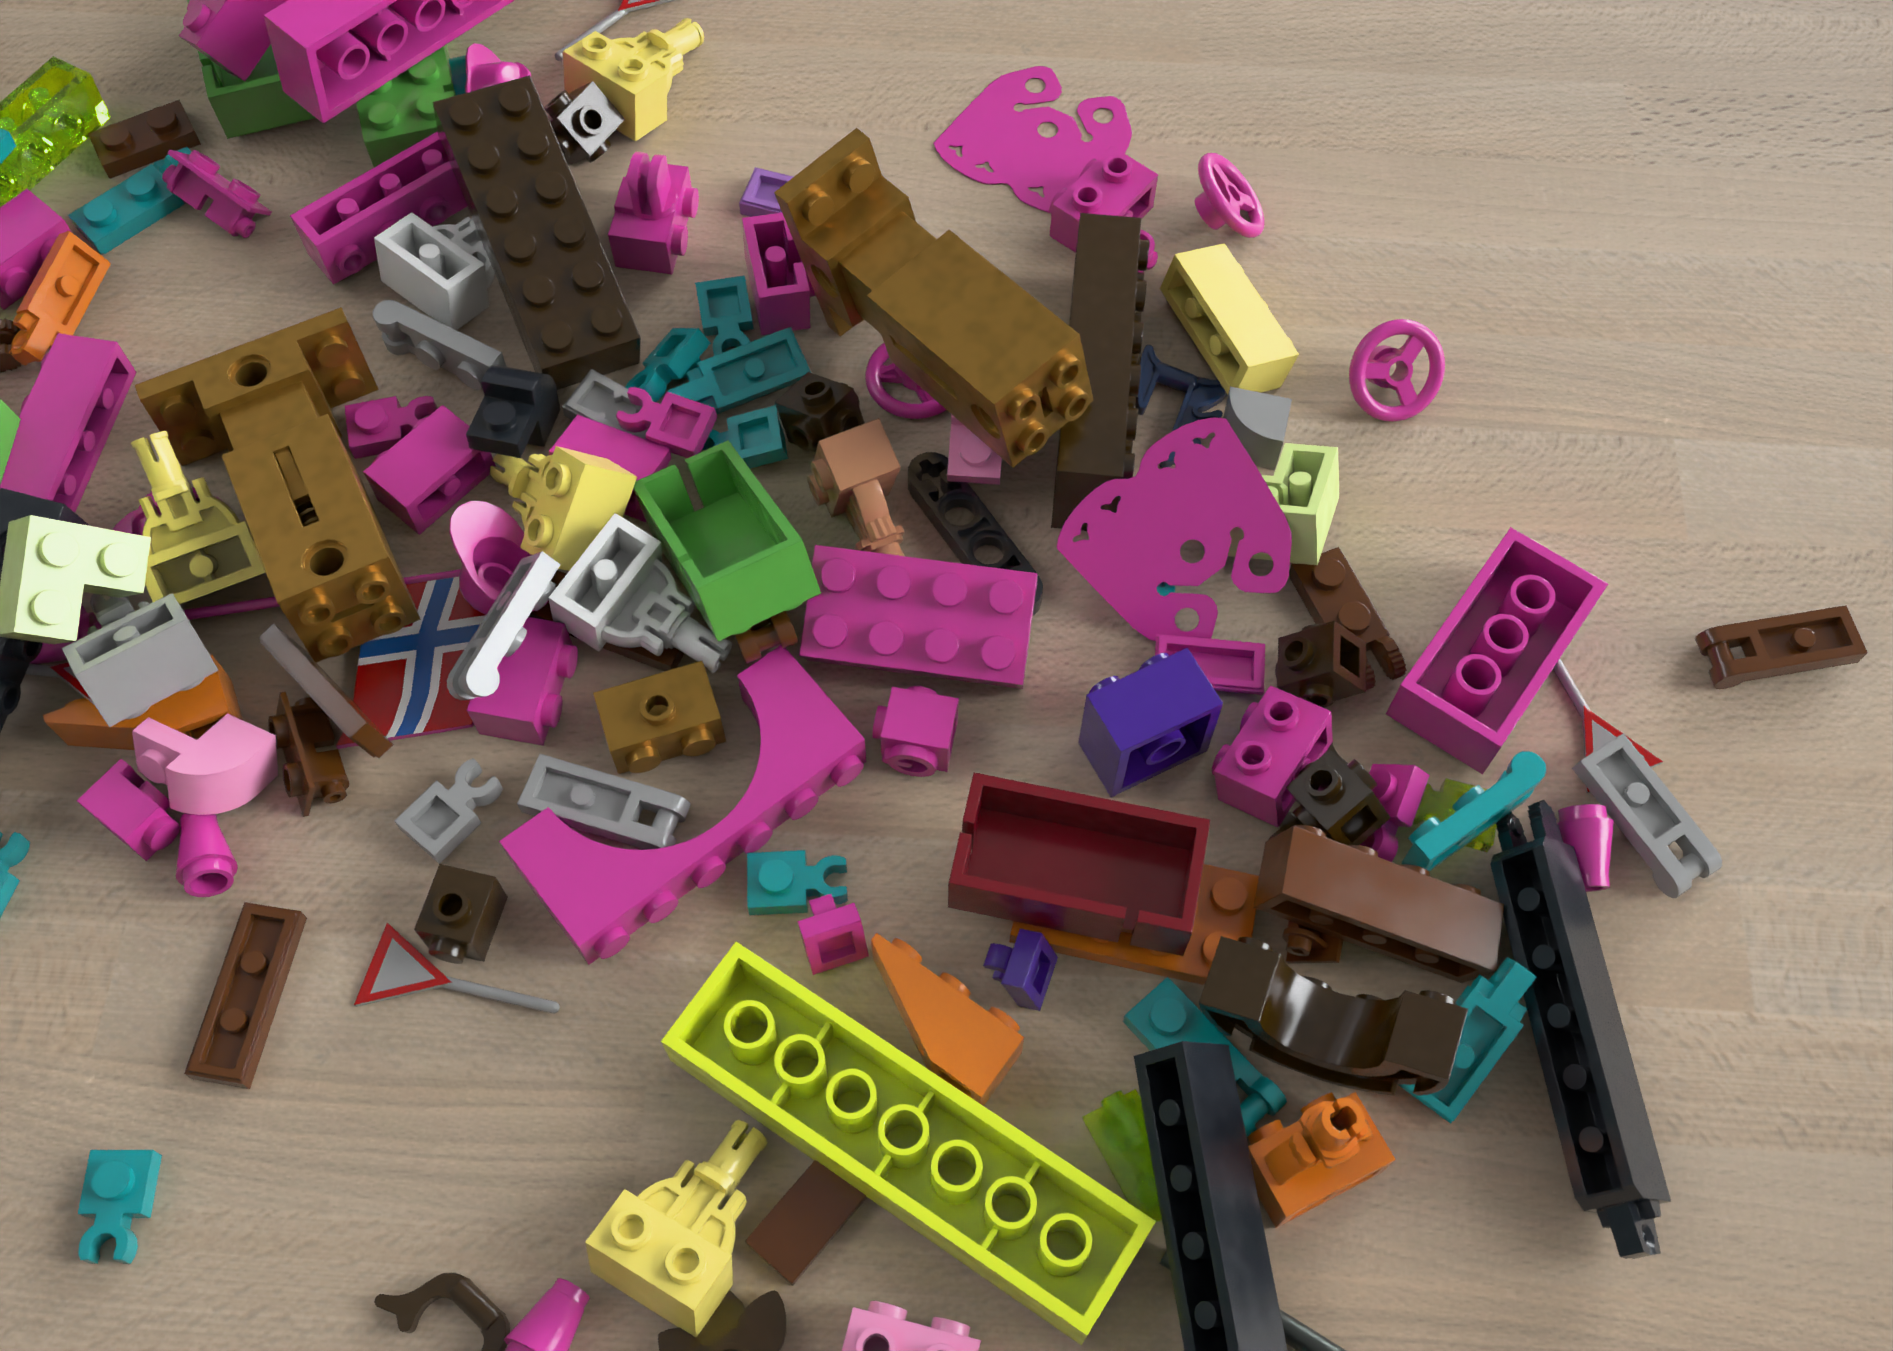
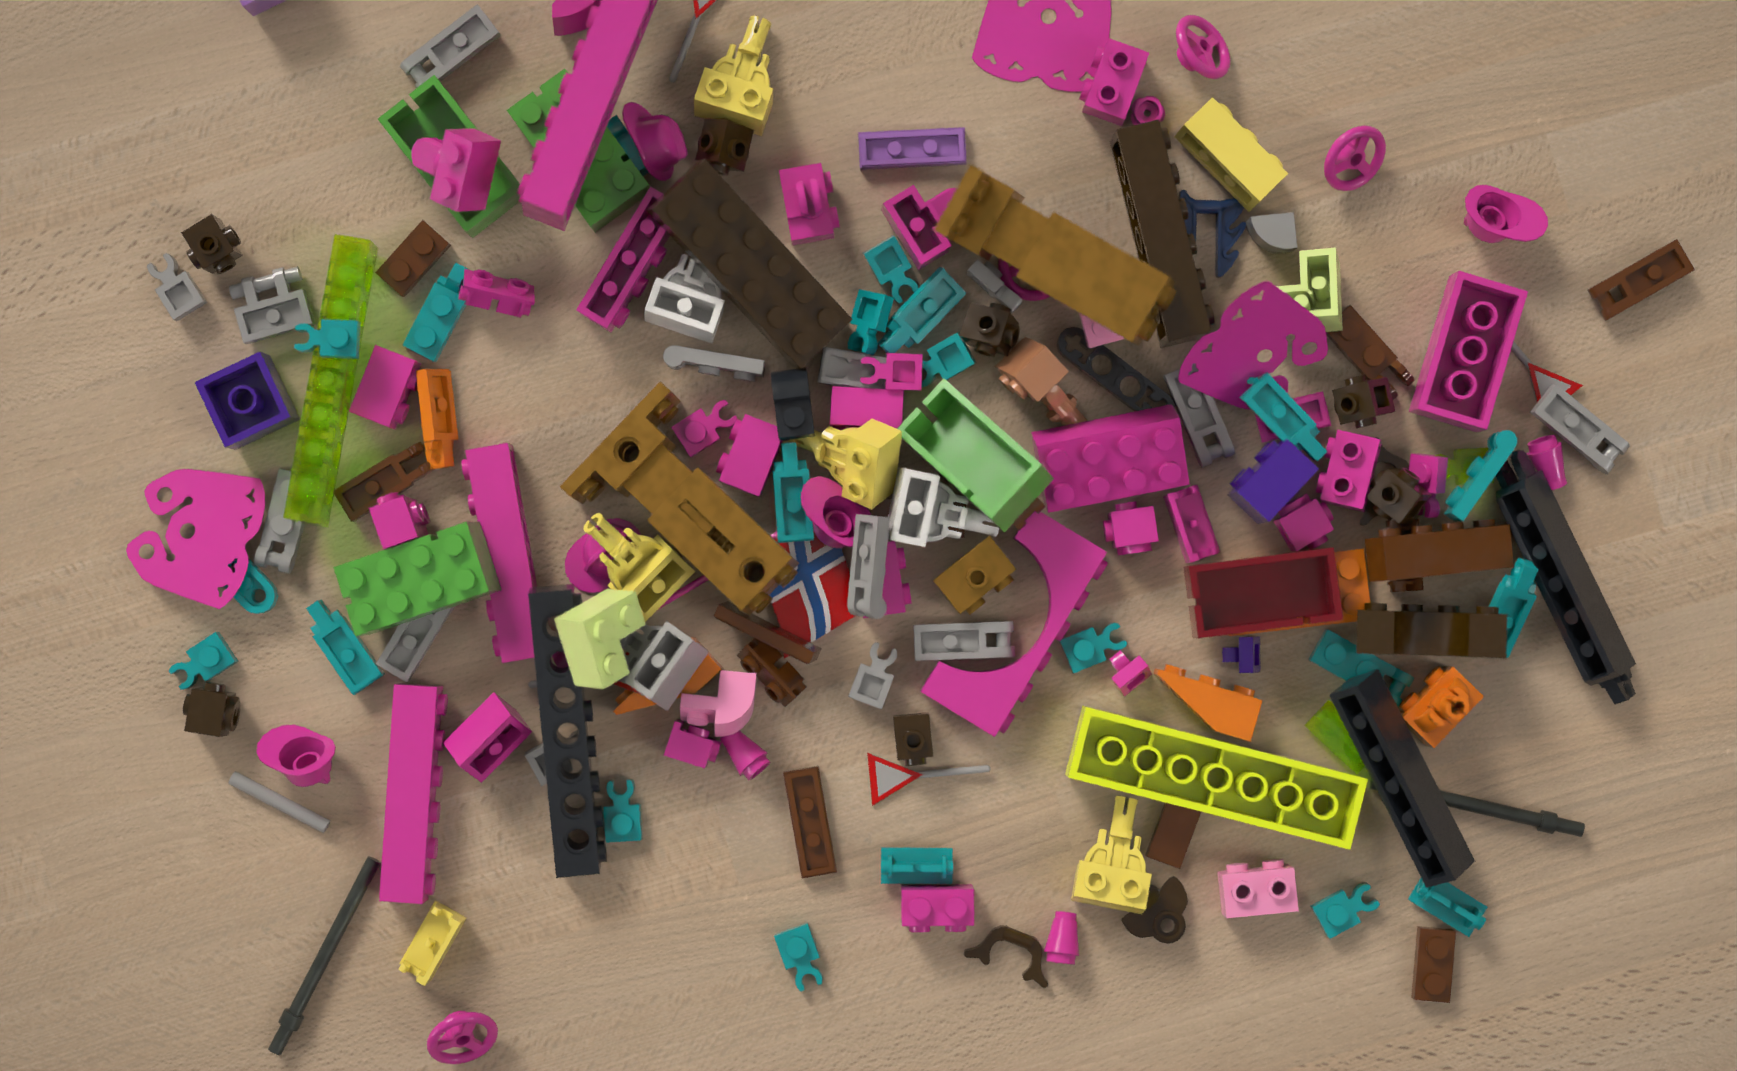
camera: 15 degrees left, 25 degrees up
none -> teal hinge [773,442,814,543]
none -> teal hinge [881,847,953,884]
none -> dark pink brick [901,884,974,932]
none -> light grey plate [967,259,1023,313]
none -> light grey plate [1163,363,1235,468]
none -> dark pink hinge [1163,485,1220,563]
none -> teal hinge [1240,372,1328,461]
none -> dark pink brick [1273,493,1334,552]
none -> dark pink piece [1464,185,1548,243]

